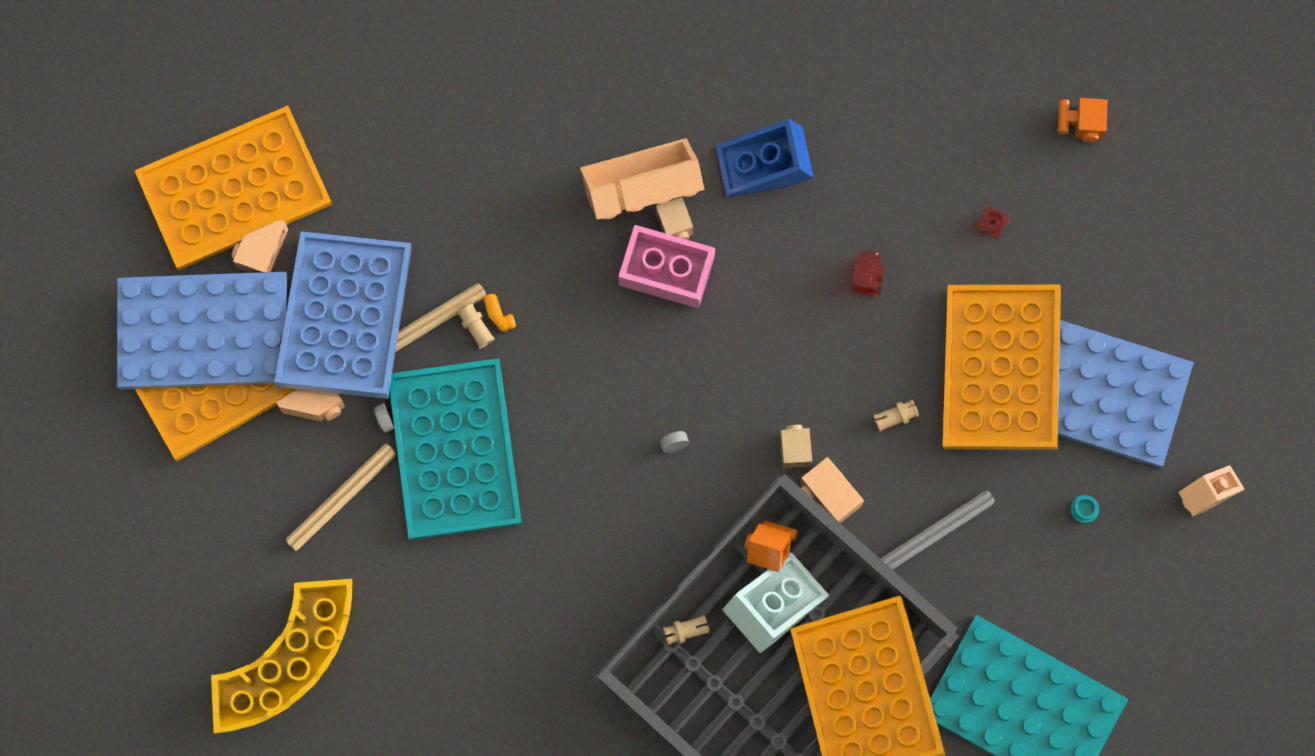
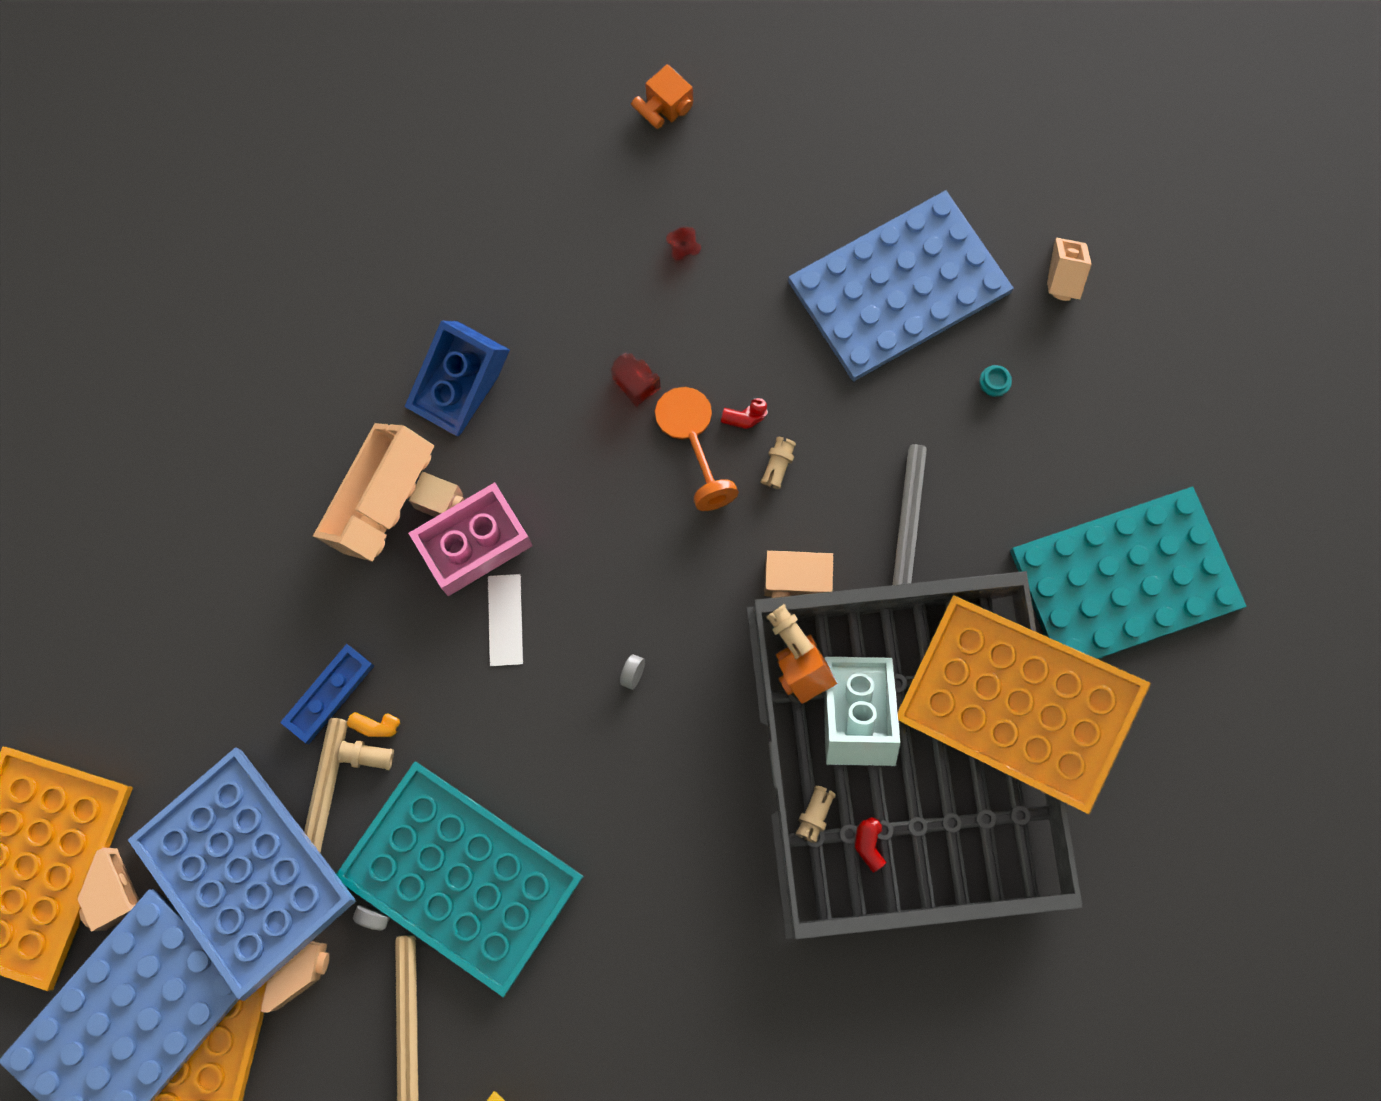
camera: 45 degrees left, 0 degrees up
tan brick [780,425,812,469] -> none
light orange plate [943,285,1061,450] -> none
none -> blue plate [280,644,374,745]
none -> white sticker [488,574,523,666]
none -> orange piece [655,387,739,511]
none -> red arm [721,398,767,429]
none -> tan pin [766,604,814,659]
none -> red arm [854,817,887,873]

